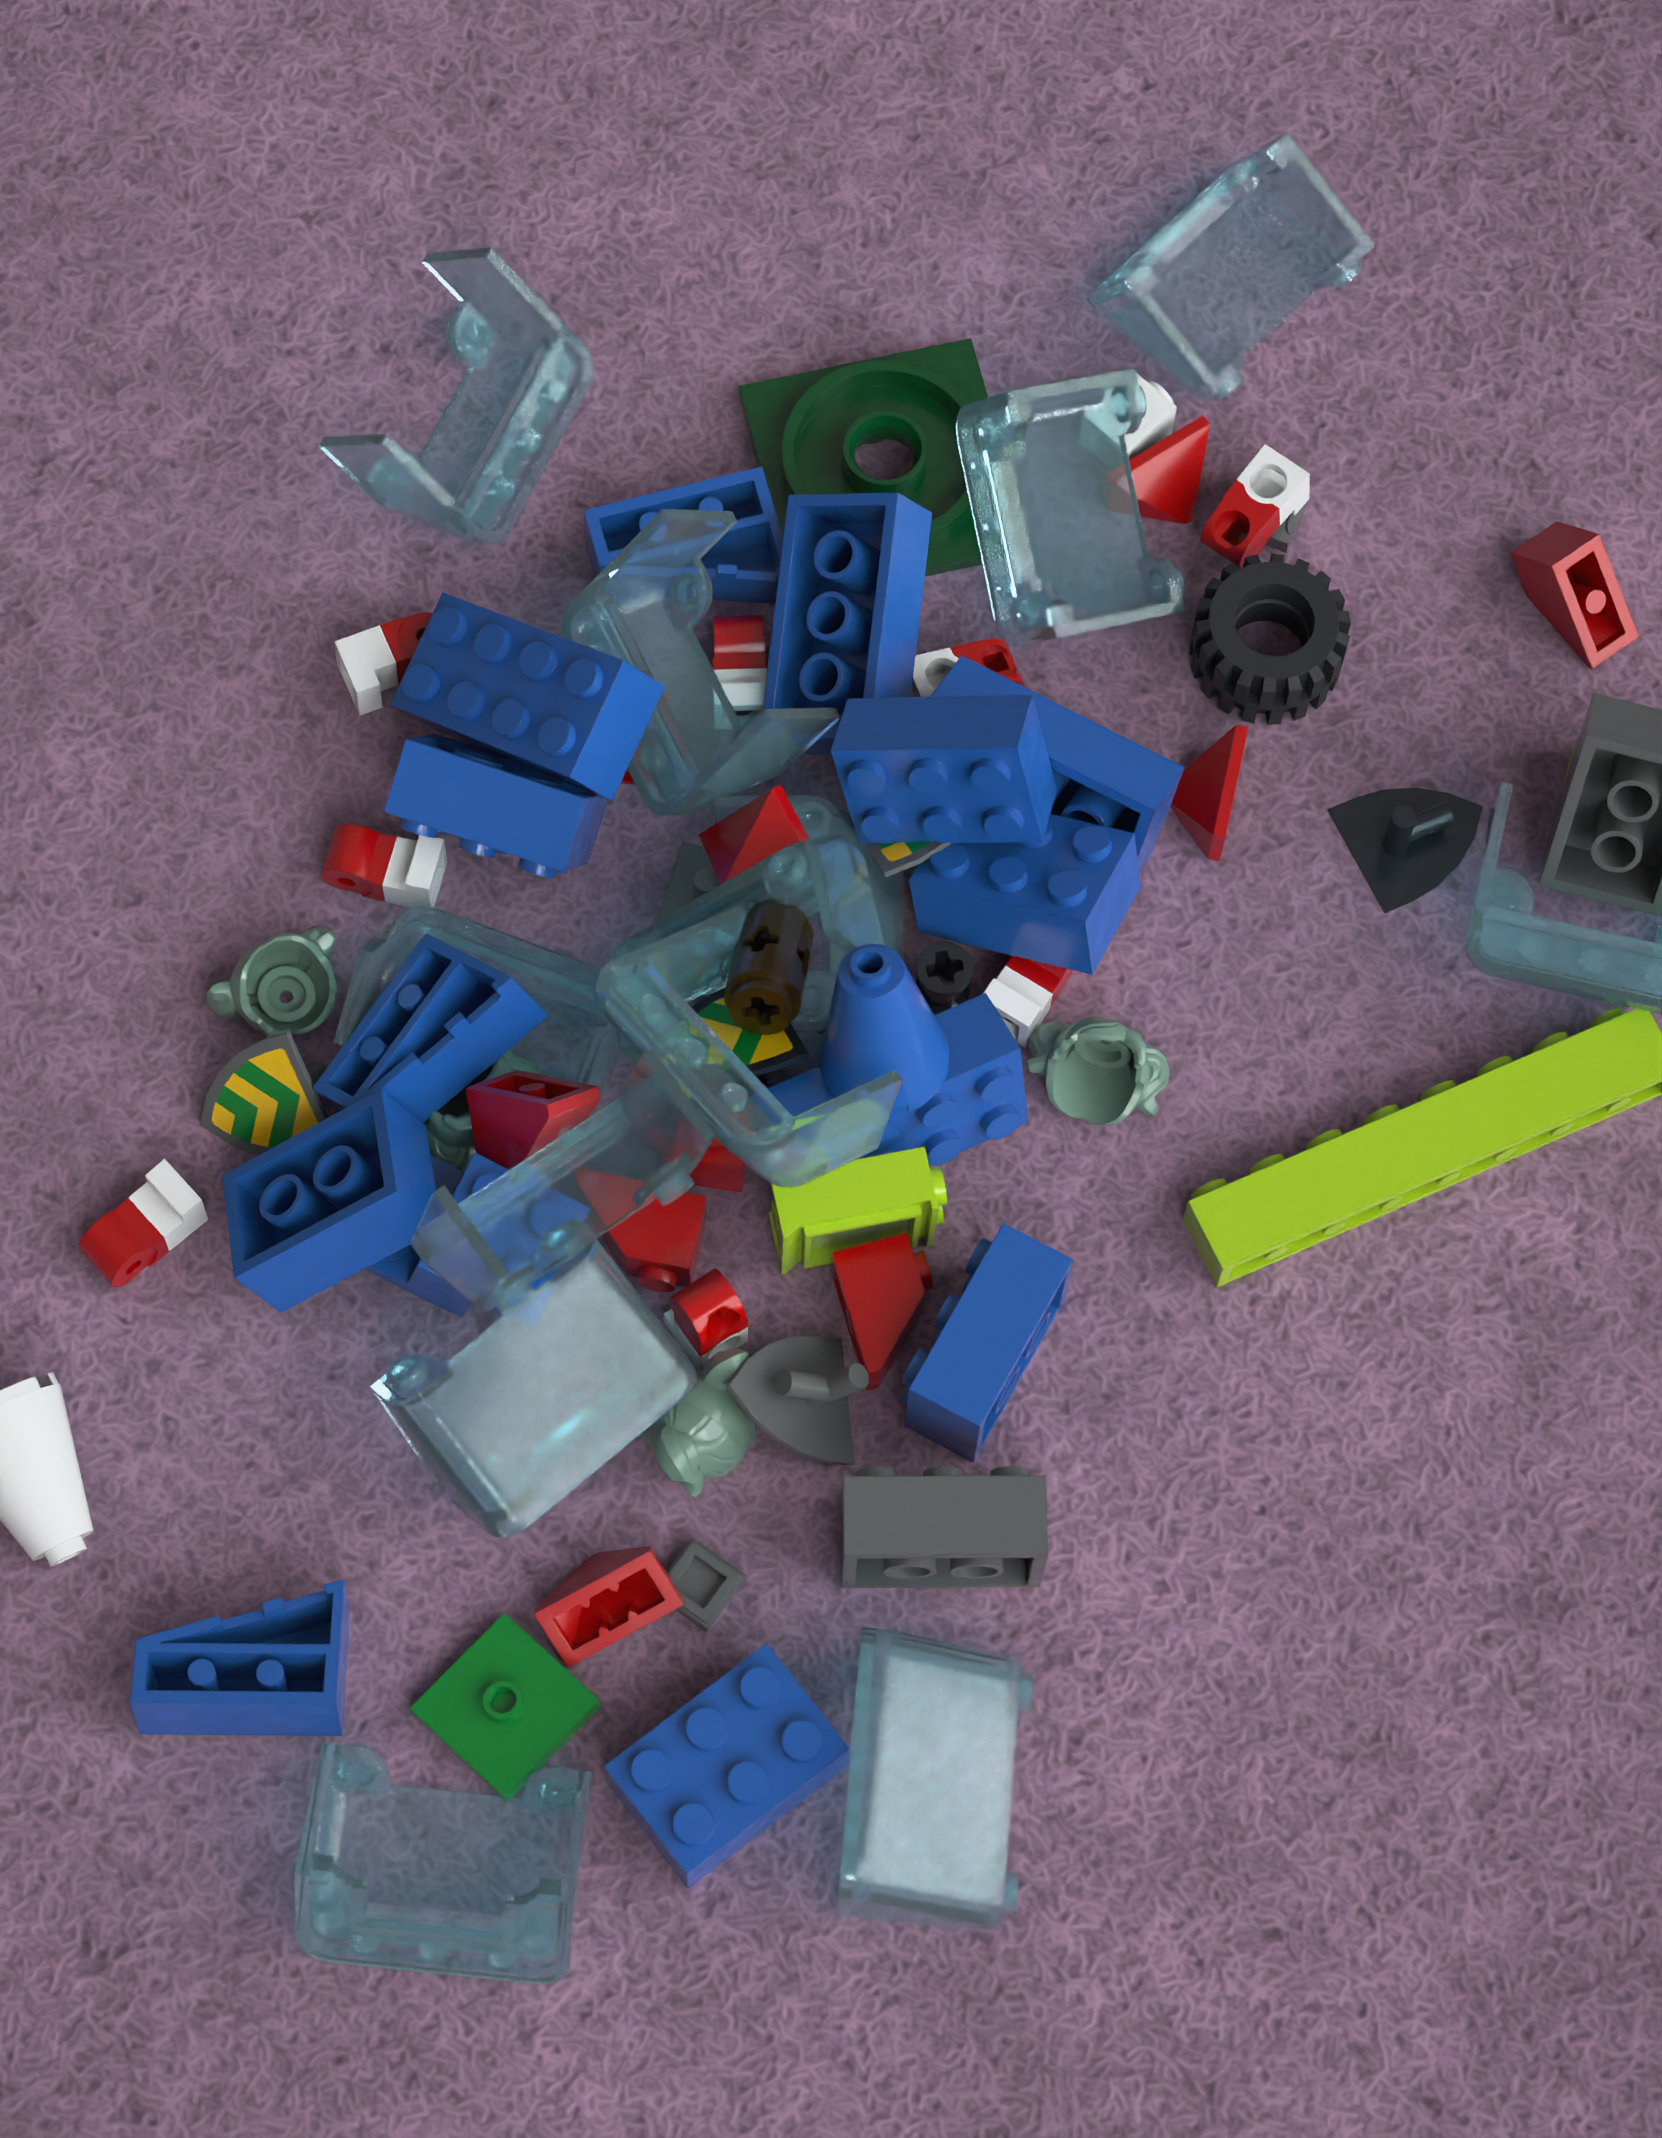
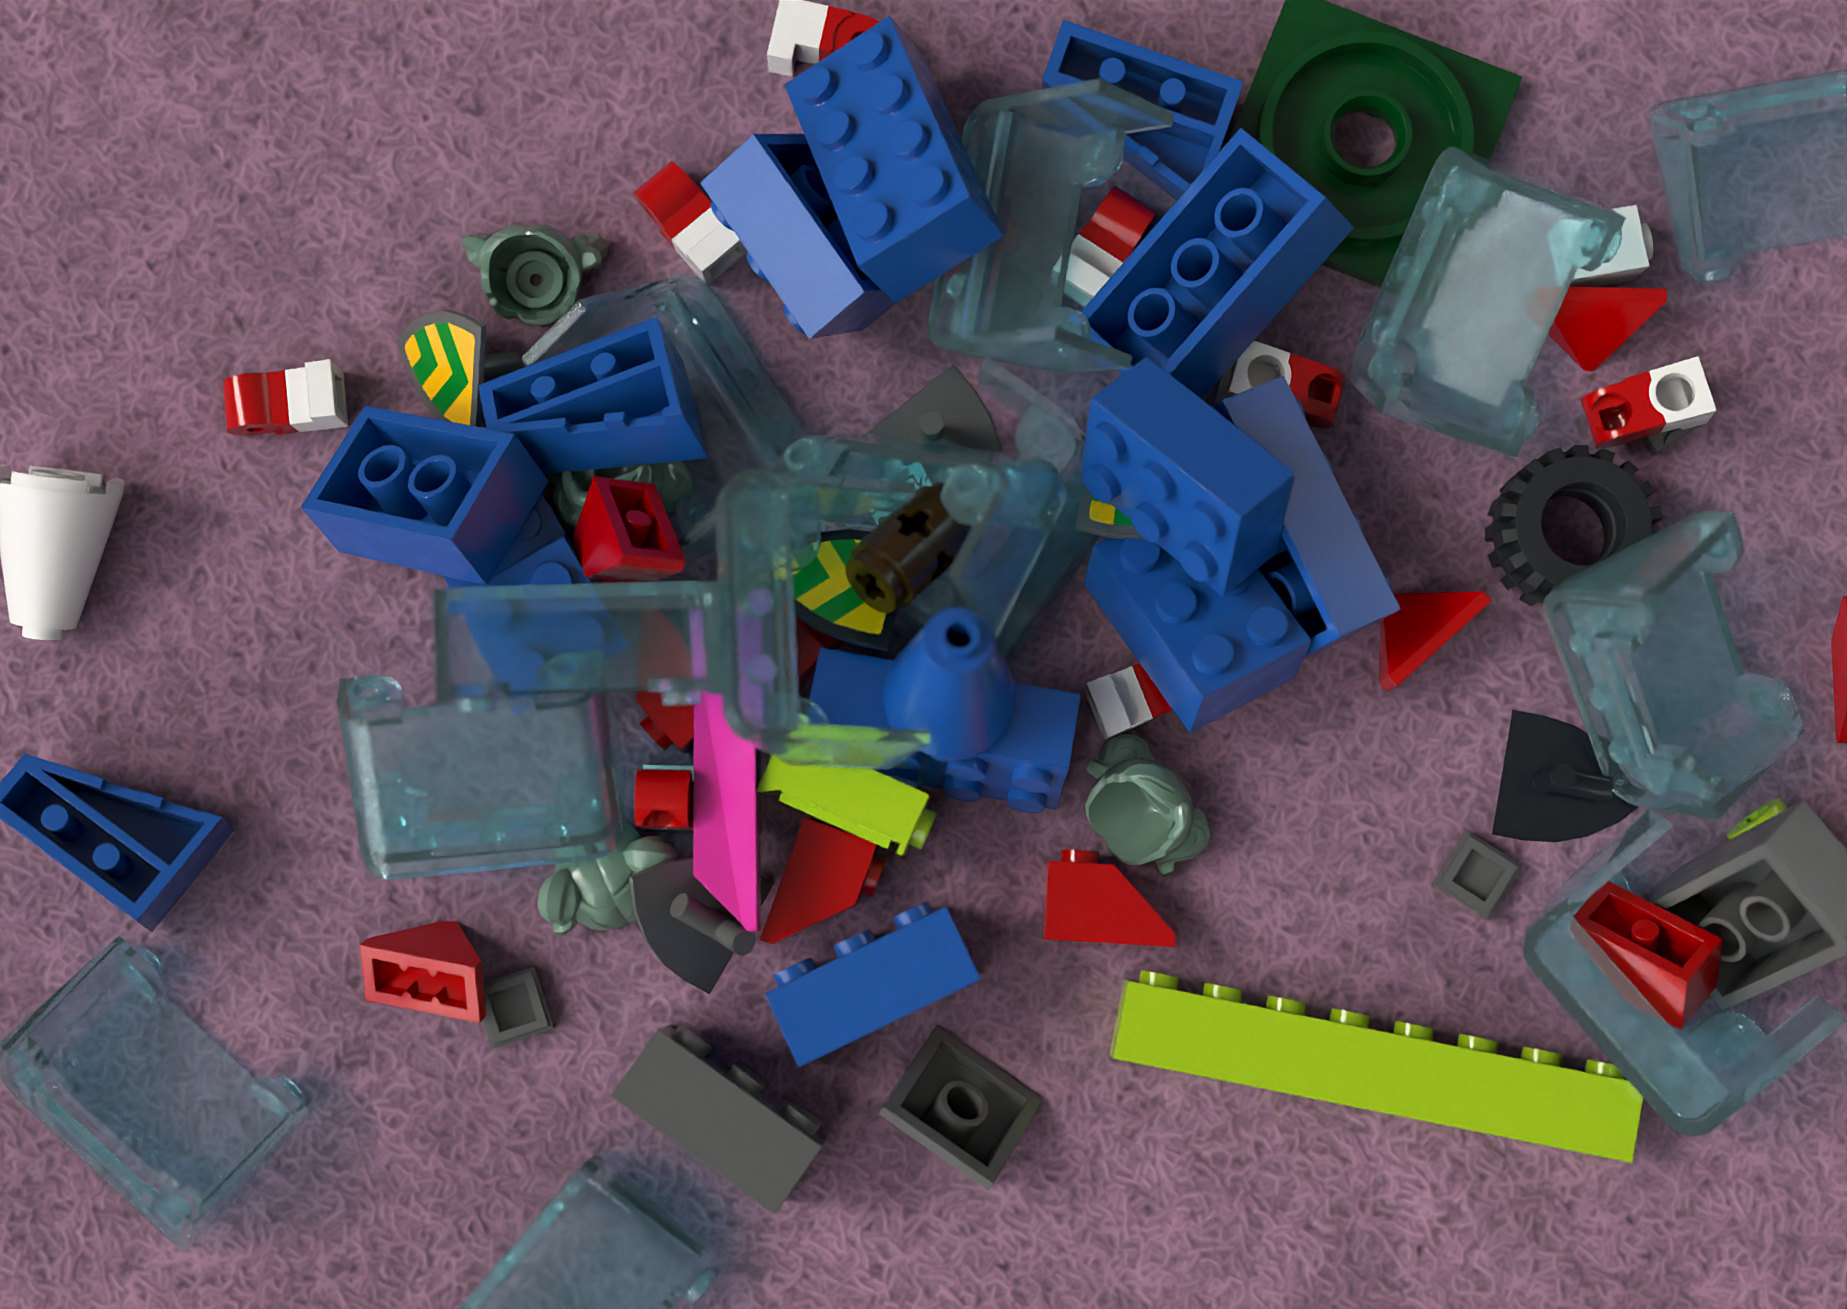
camera: 40 degrees right, 15 degrees up
green plate [409,1613,602,1803] -> none
blue brick [604,1643,850,1888] -> none
red slope [698,785,810,890] -> none
black bush [915,942,973,1015] -> none
none -> dark pink wedge [693,605,761,931]
none -> dark grey slope [879,1025,1043,1190]
none -> red slope [1042,849,1176,947]
none -> dark grey tile [1431,831,1522,920]
none -> clear light blue windscreen [1543,511,1805,820]
none -> red slope [1569,879,1722,1031]

